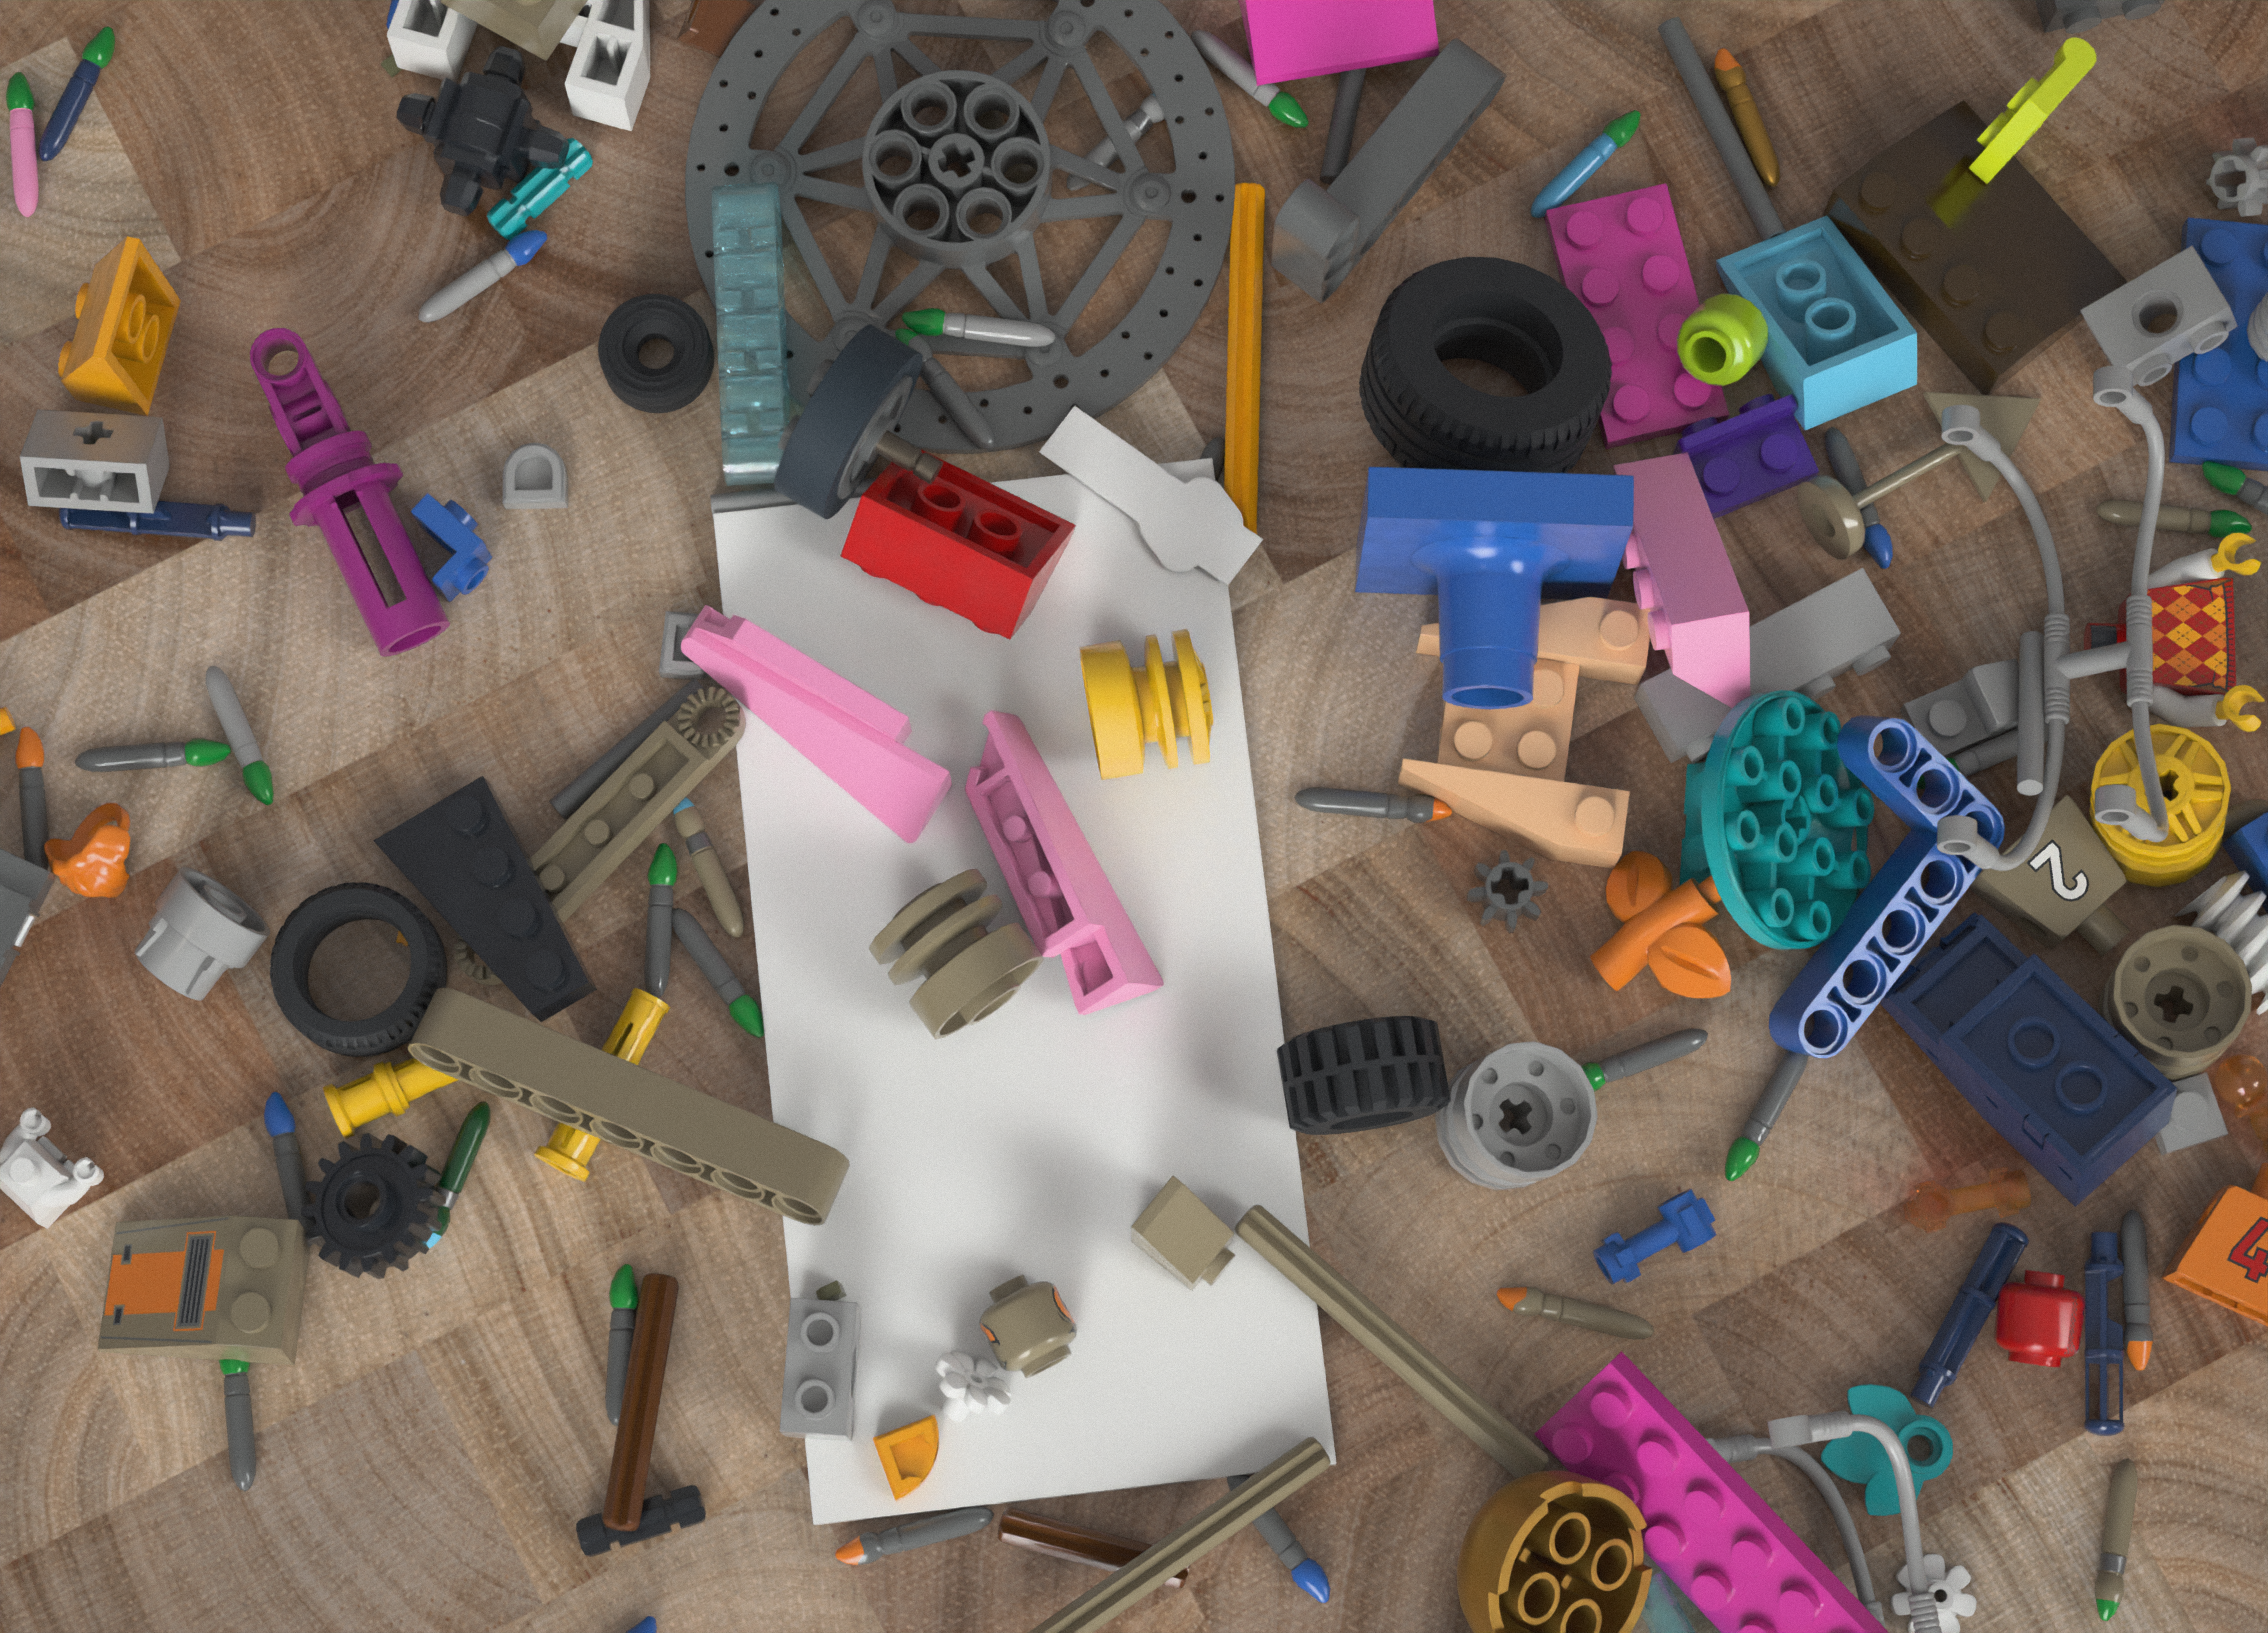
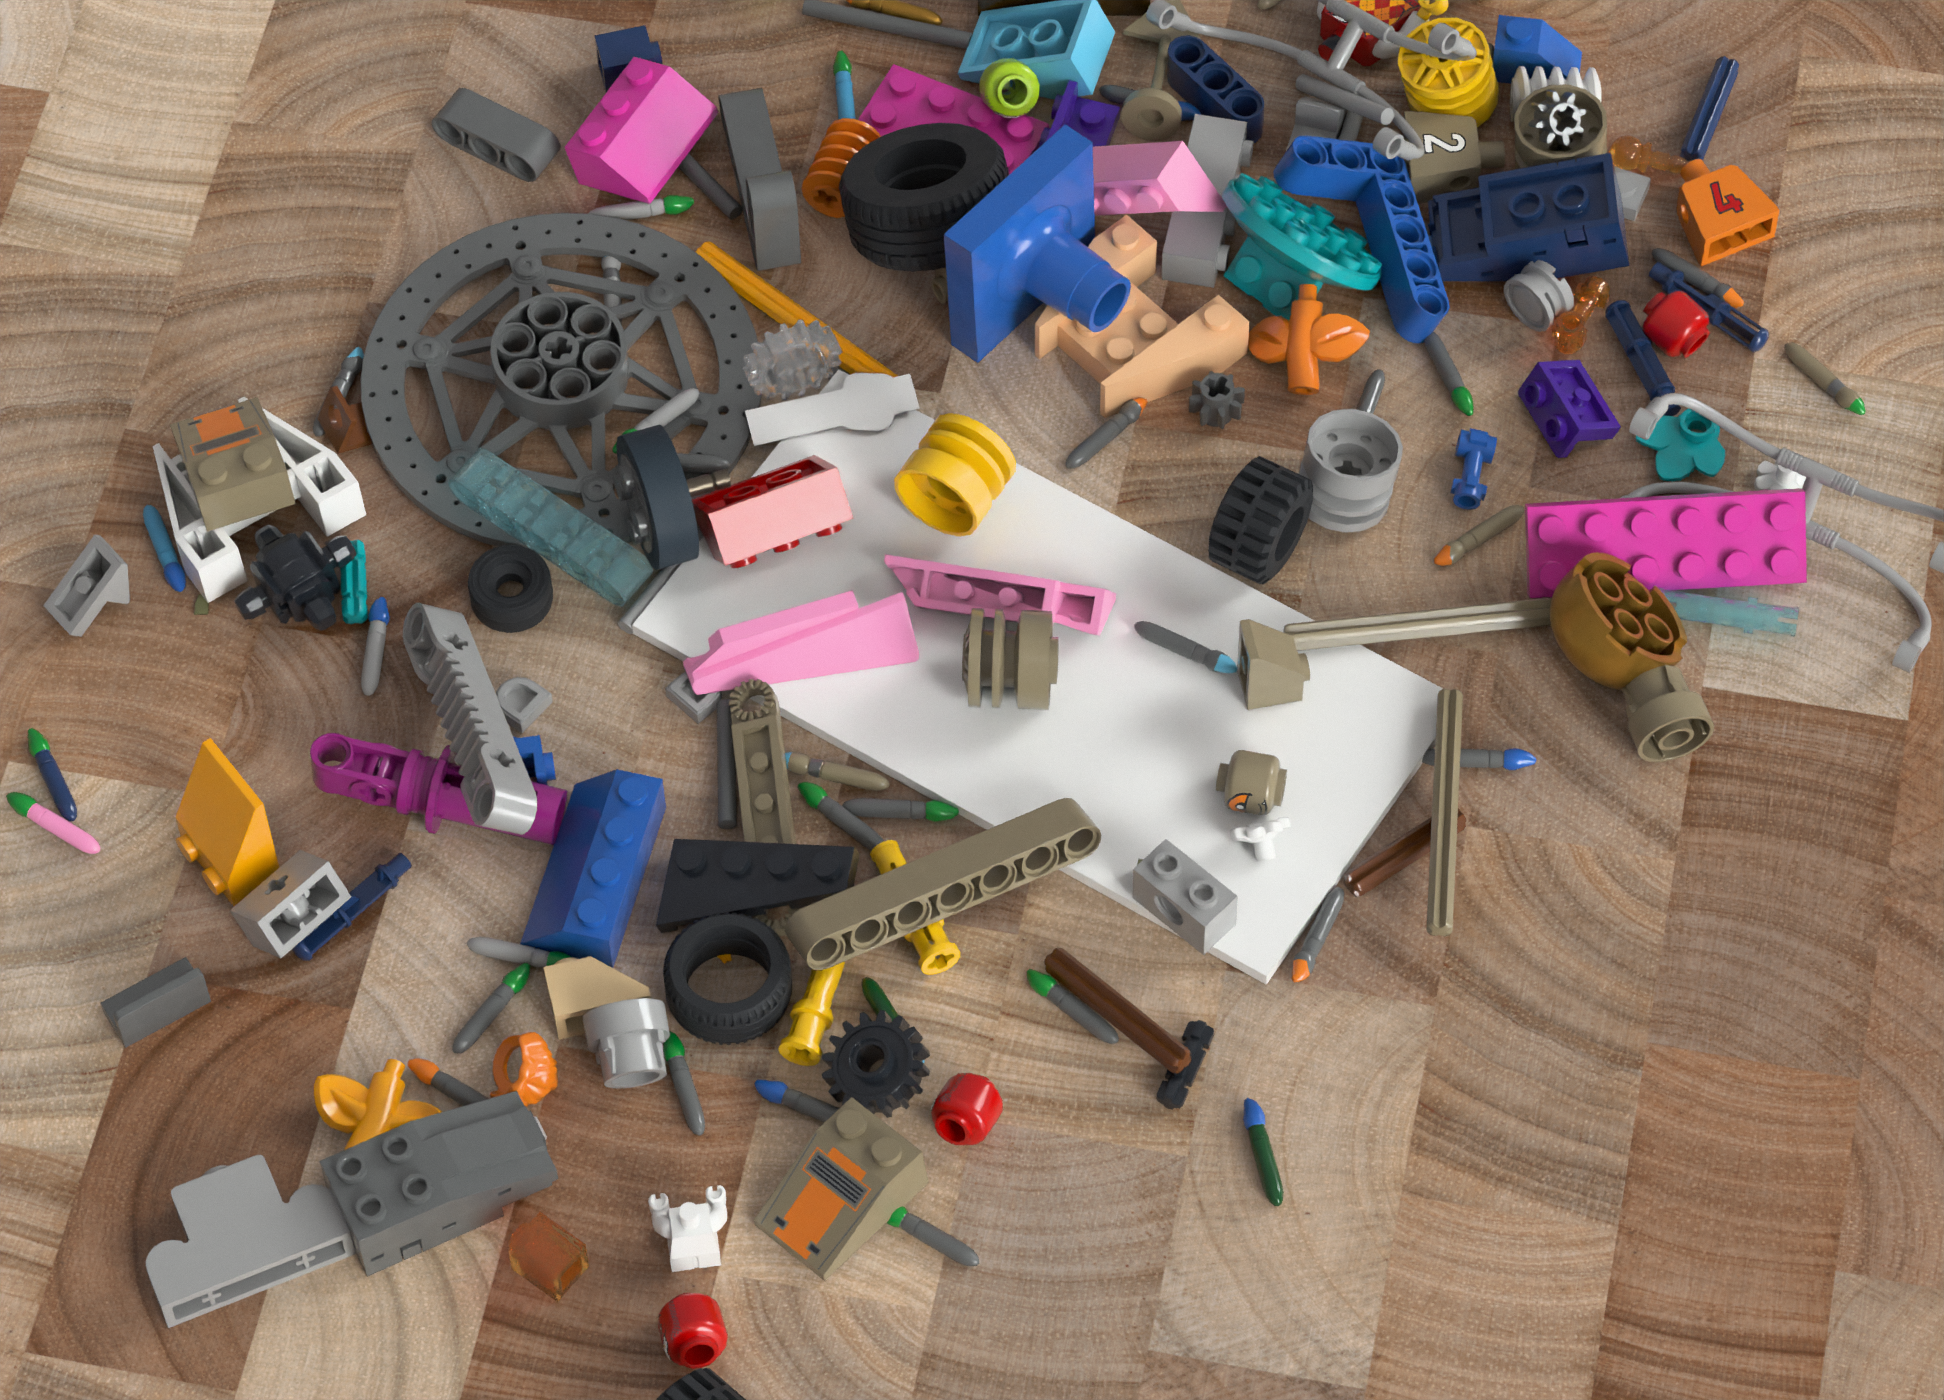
camera: 50 degrees left, 20 degrees down
light orange tile [873,1415,939,1502] -> none
none -> light grey gear [403,603,537,835]
none -> blue slope [520,769,666,968]
none -> tan slope [543,956,651,1040]
none -> dark grey piece [663,1031,705,1136]
none -> clear gear [743,319,842,401]
none -> orange piece [801,118,880,218]
none -> red head [930,1073,1003,1145]
none -> dark grey piece [1134,621,1238,674]
none -> dark blue beam [1167,35,1264,143]
none -> light grey wheel [1504,260,1574,332]
none -> dark purple bracket [1518,360,1621,458]
none -> dark grey gear [1528,90,1587,145]

